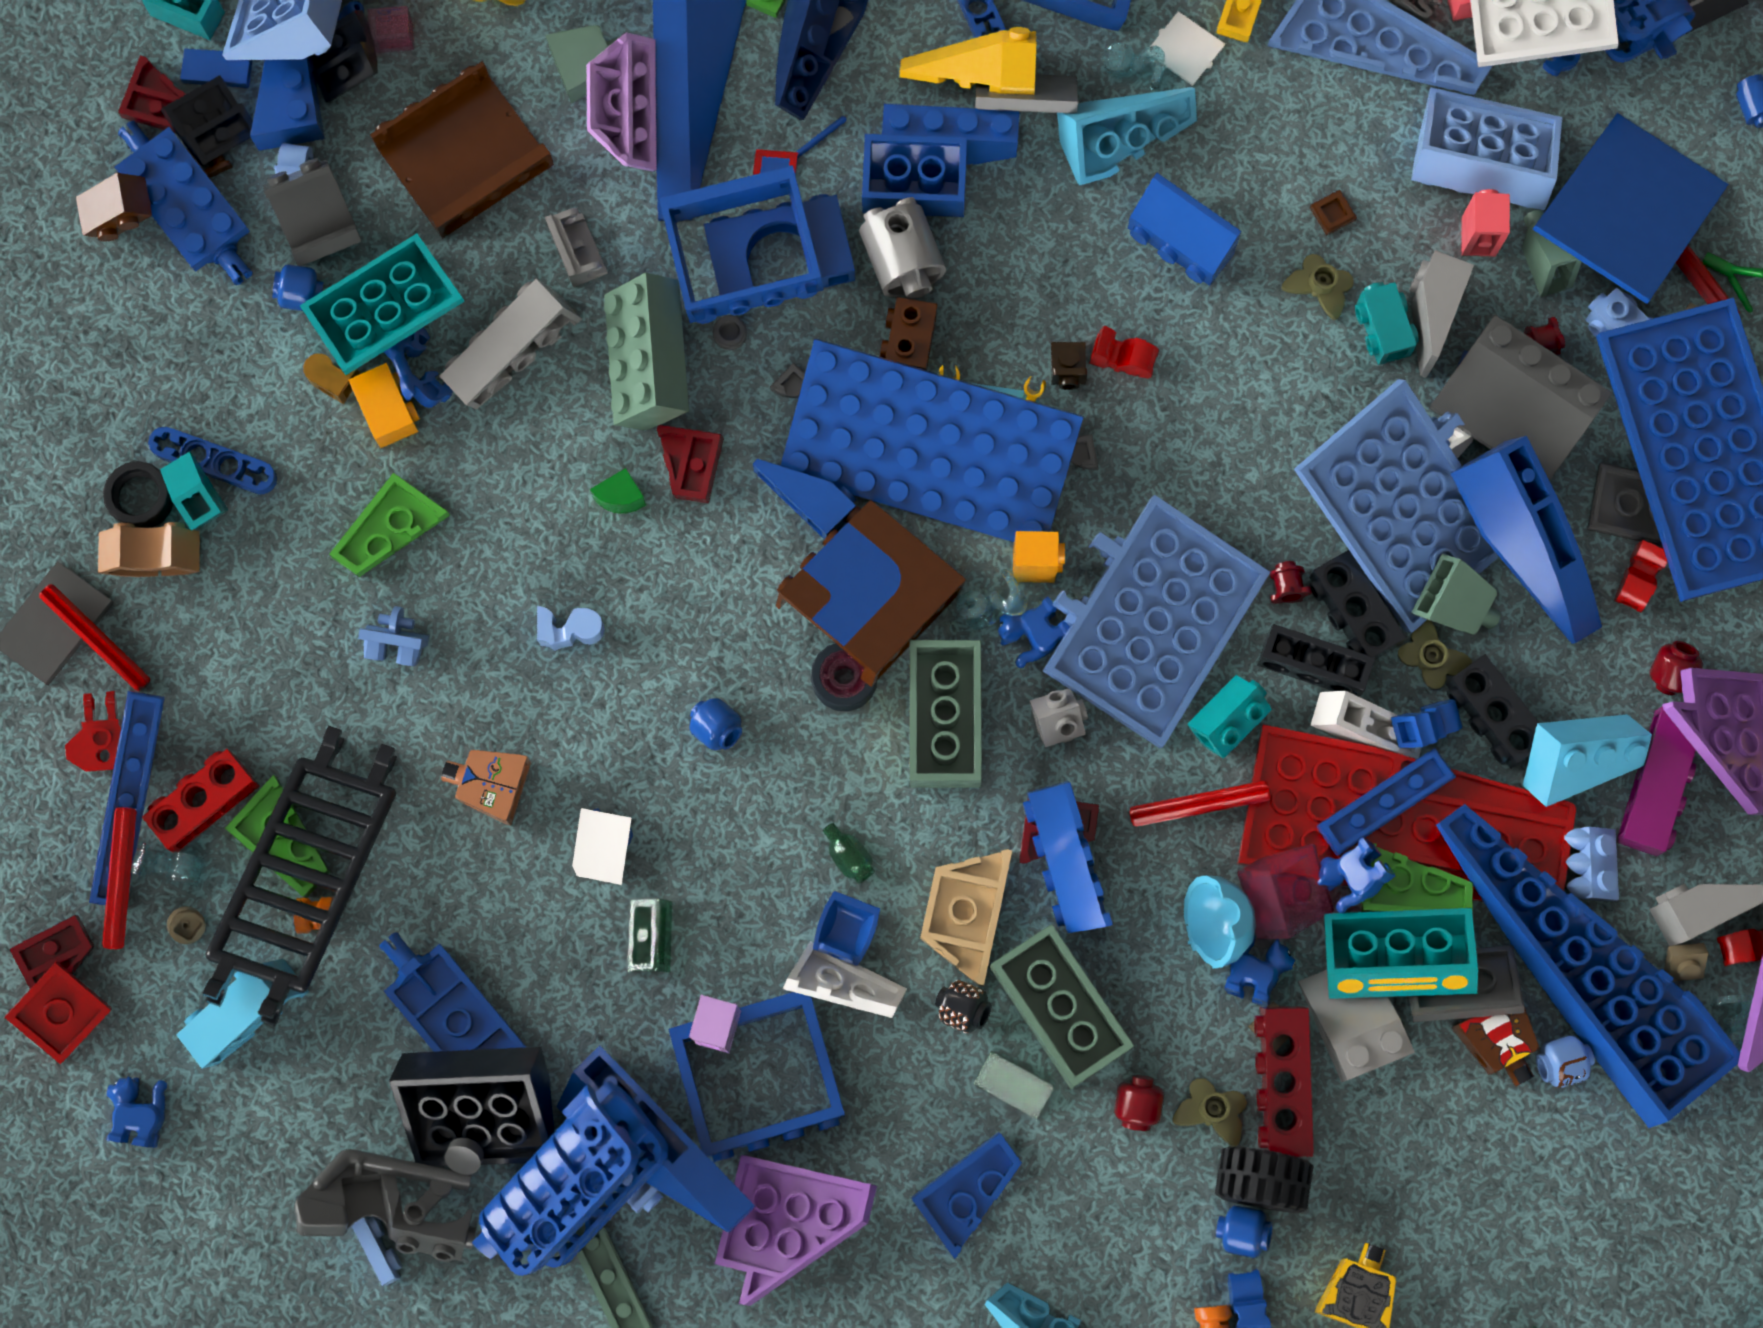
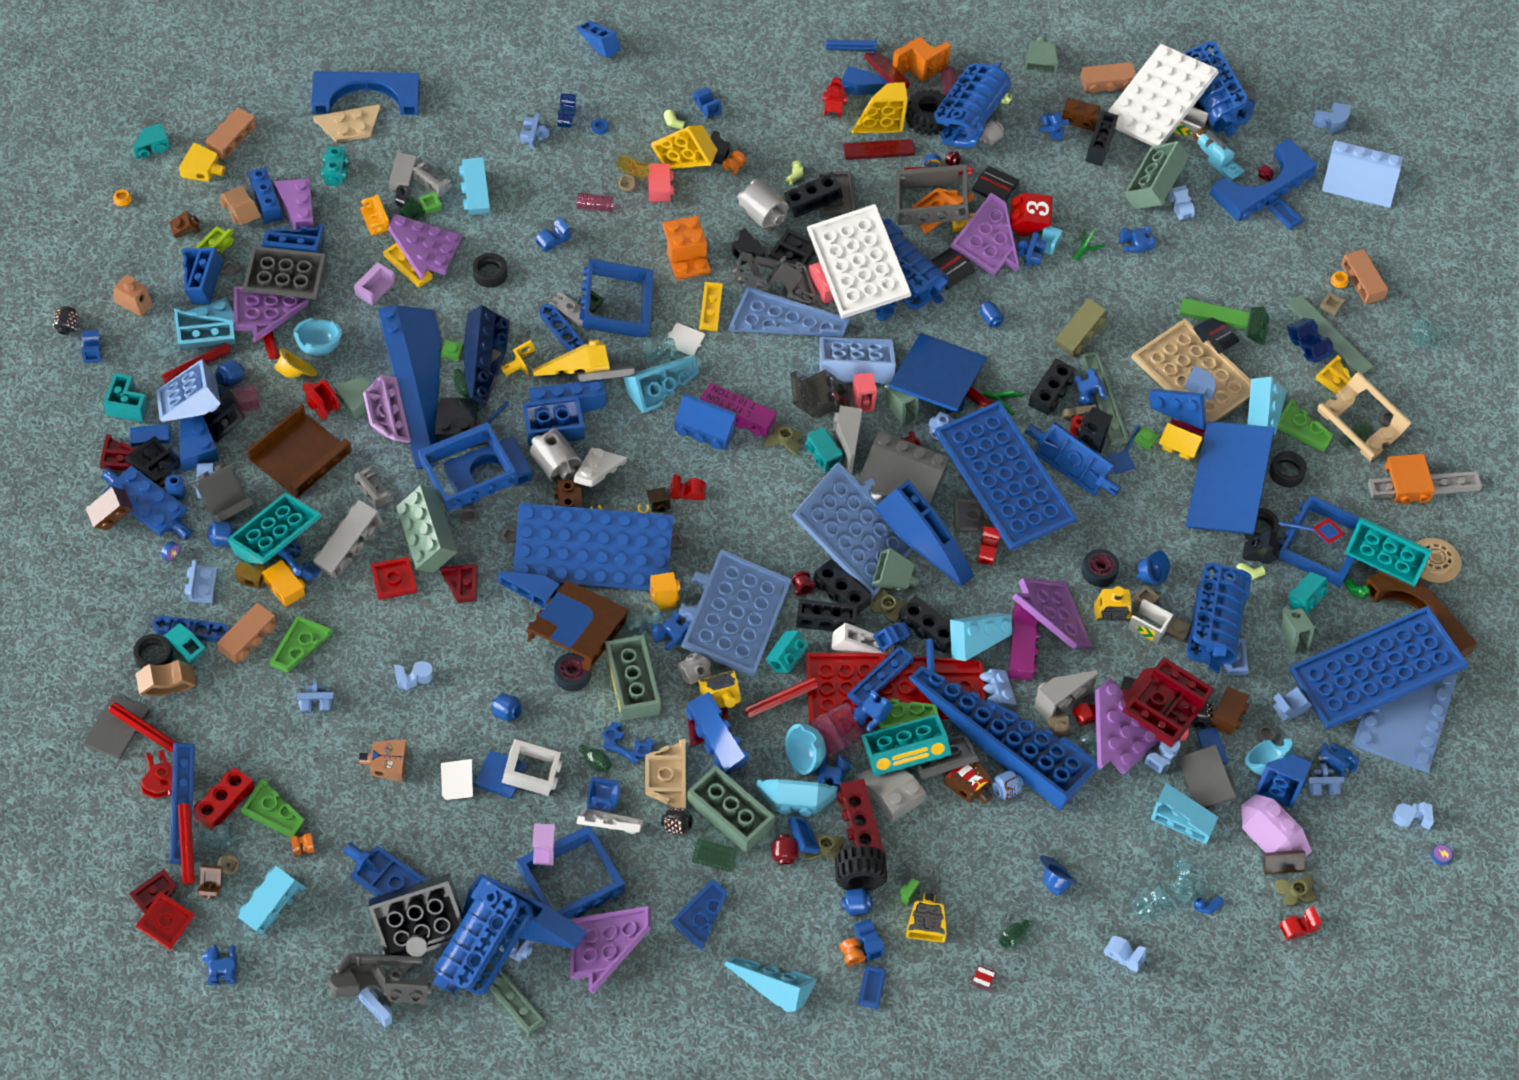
camera: 20 degrees left, 20 degrees down
black bar [202,725,397,1026] -> none
green brick [590,468,646,514] -> none
clear green slope [628,899,672,973] -> none
reddish brown tile [1310,190,1357,236] -> none
dark red head [1649,641,1703,696] -> none
none -> tile [161,541,180,561]
none -> blue brick [165,474,186,500]
none -> light blue bracket [185,560,218,603]
none -> bracket [197,865,223,898]
none -> nougat brick [217,603,276,664]
none -> red hinge [302,379,340,421]
none -> red plate [371,556,417,600]
none -> black slope [435,398,478,443]
none -> clear green plant [453,368,470,398]
none -> blue tile [474,750,528,799]
none -> yellow bracket [501,340,535,377]
none -> white window [501,739,562,796]
none -> white wing [574,448,627,487]
none -> blue helmet [603,722,654,764]
none -> yellow torso [698,670,741,708]
none -> magenta brick [700,382,777,438]
none -> medium azure wedge [756,779,838,817]
none -> blue tile [788,816,820,854]
none -> clear smoke bracket [790,370,850,418]
none -> bright green plate [899,878,919,905]
none -> blue bar [926,638,935,672]
none -> blue piece [1039,855,1077,895]

